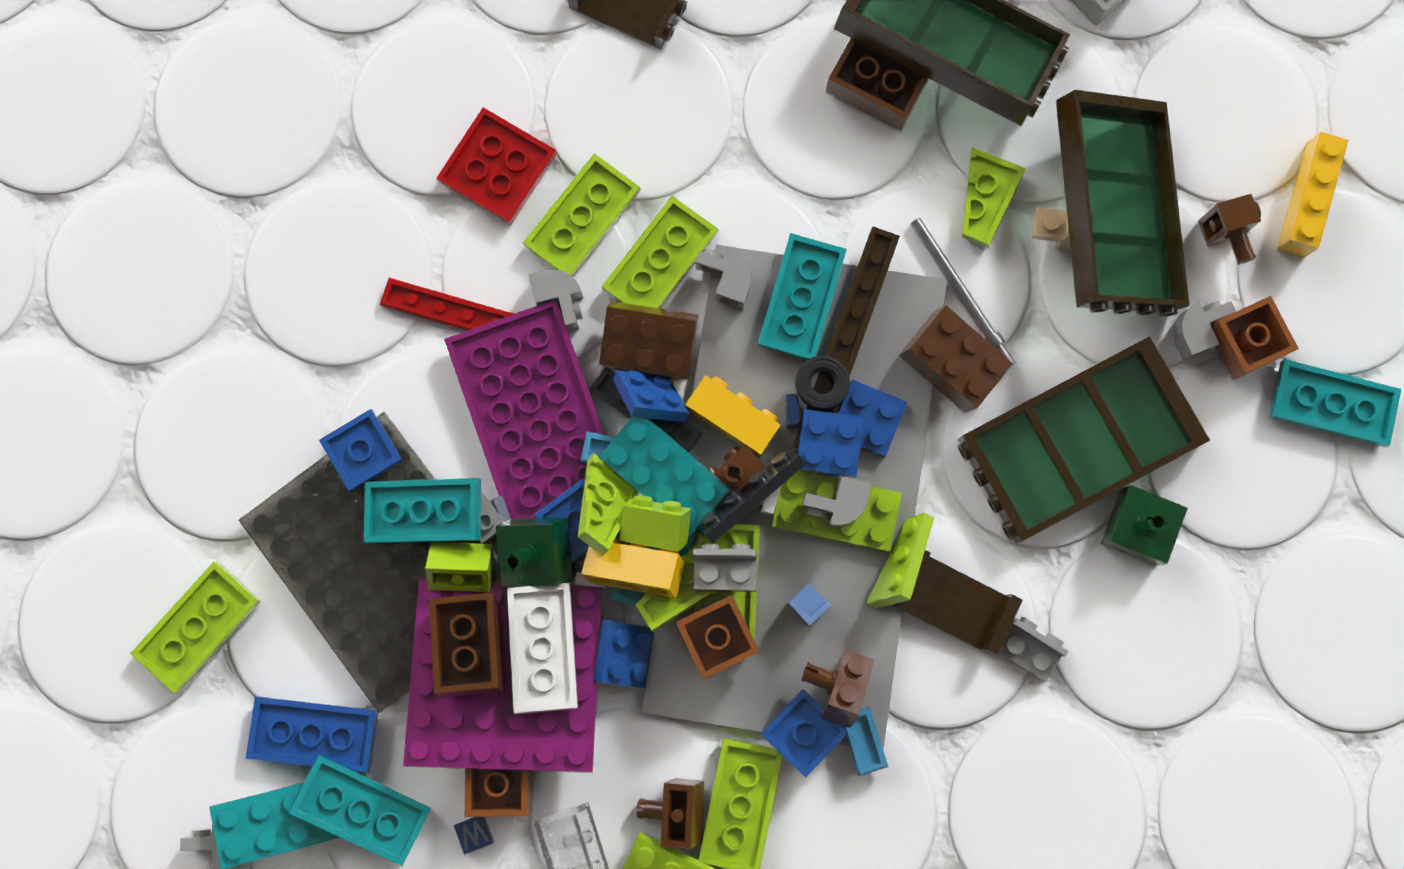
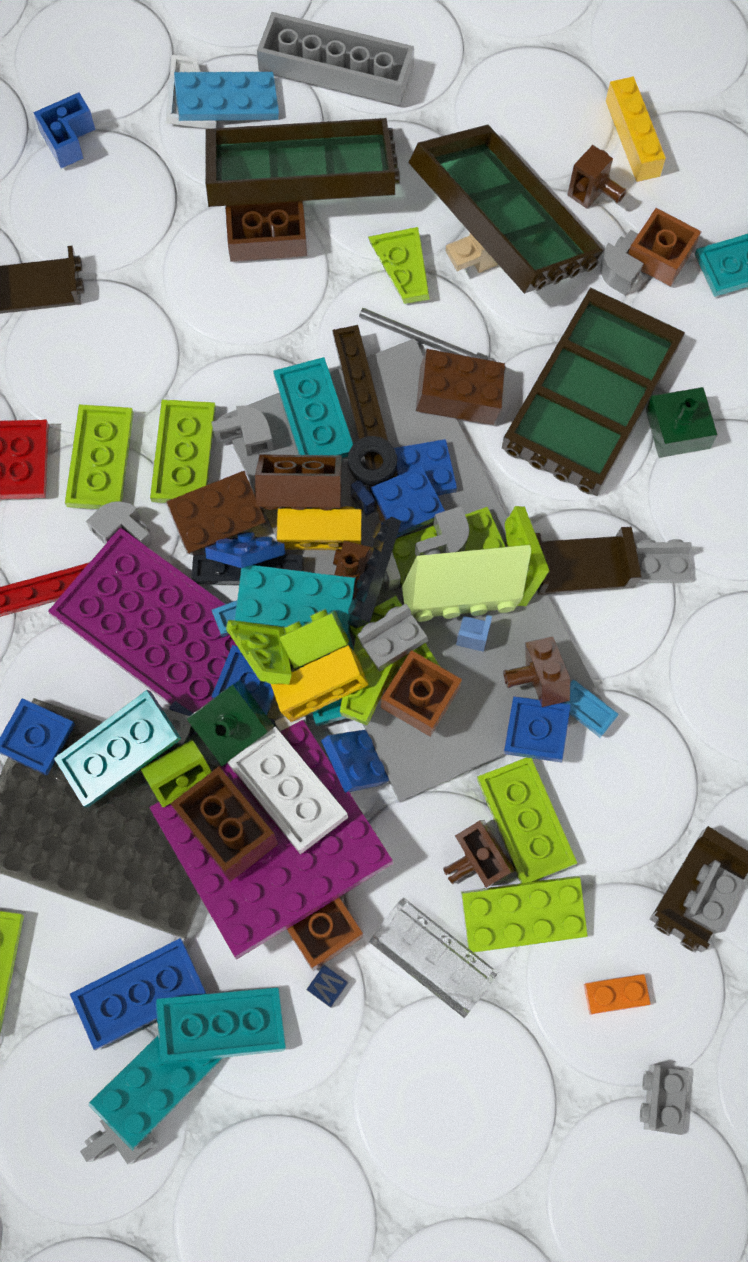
camera: 35 degrees left, 10 degrees down
none -> reddish brown brick [255,454,342,510]
none -> yellowish green slope [401,545,531,622]

